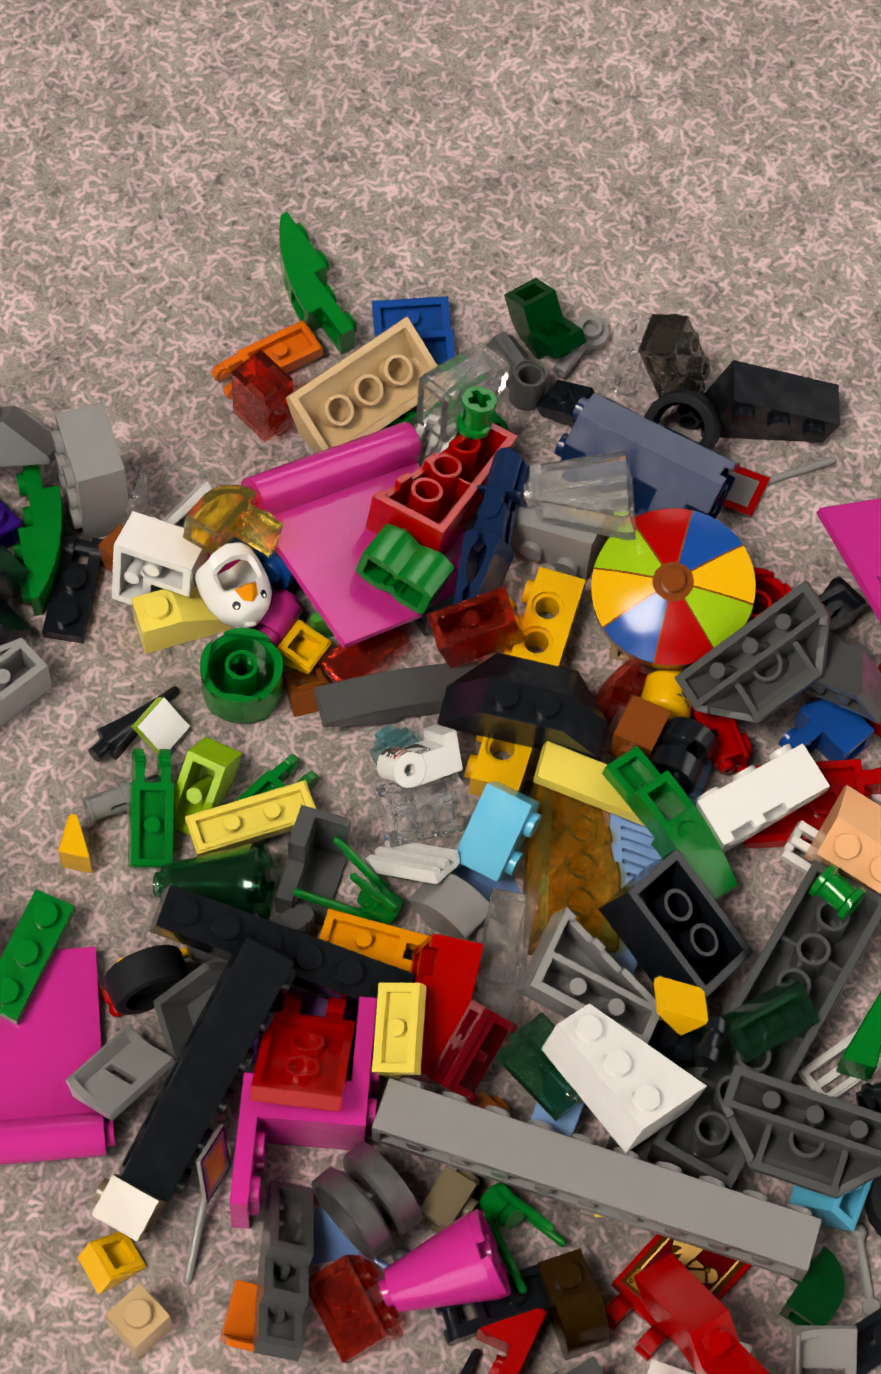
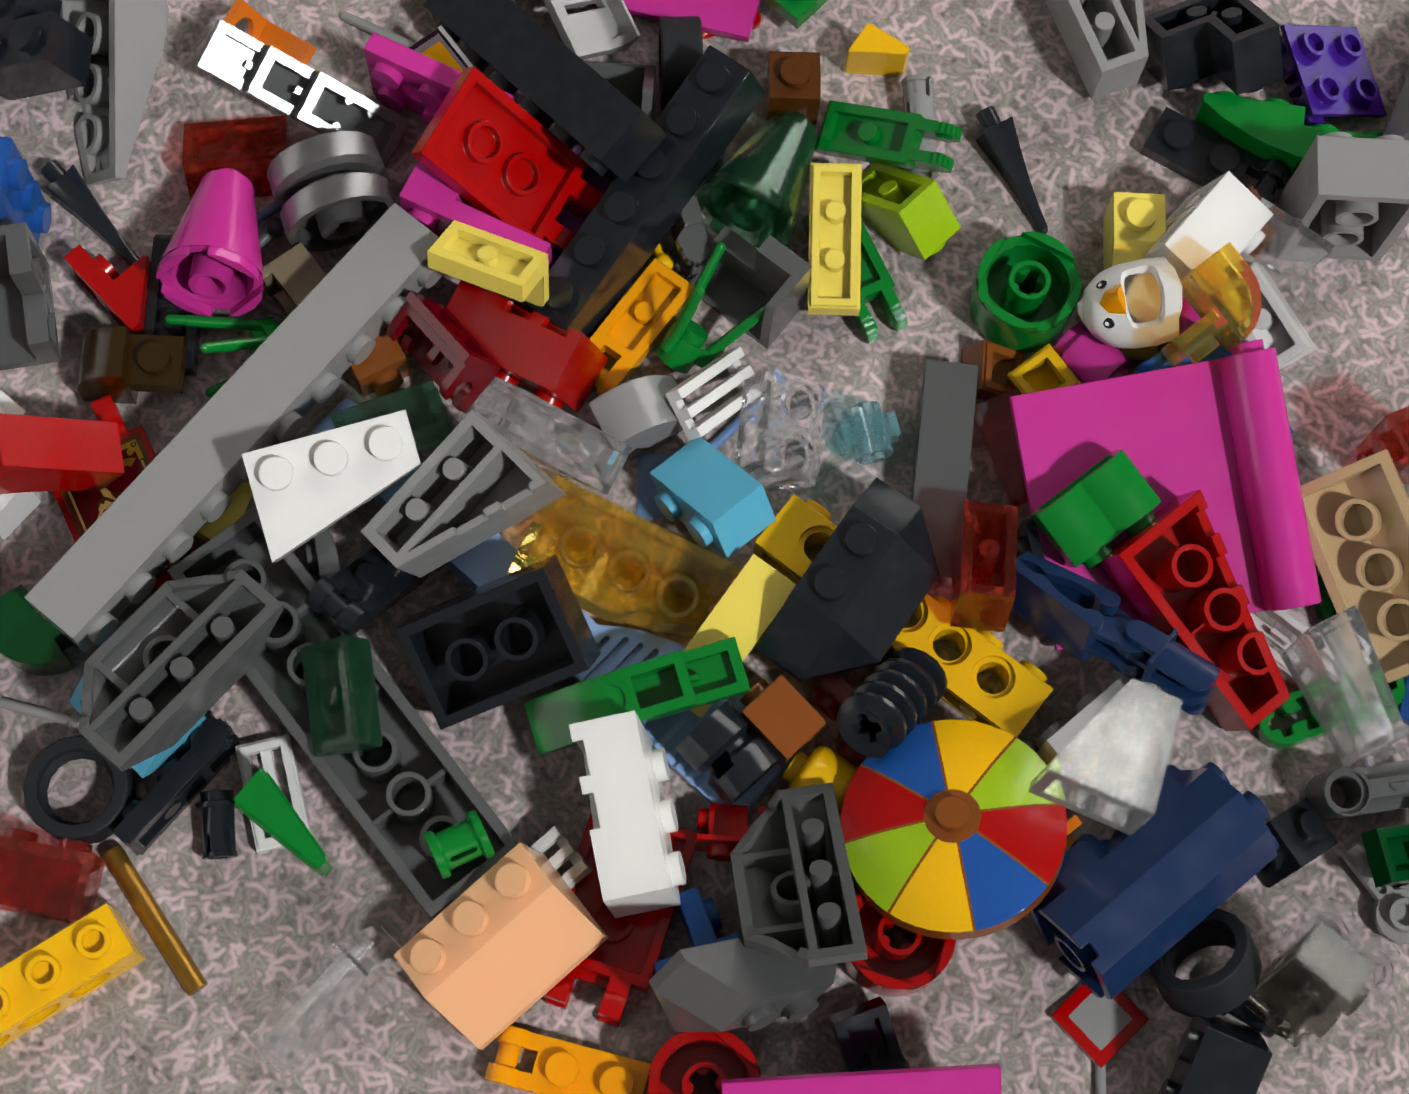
camera: 110 degrees right, 10 degrees up
white tile [131,697,190,755] -> none
white leg [377,724,463,788] -> none
green bush [455,386,497,439] -> none
yellow slope [654,976,708,1036] -> none
none -> reddish brown brick [766,51,821,125]
none -> black piece [837,647,948,759]

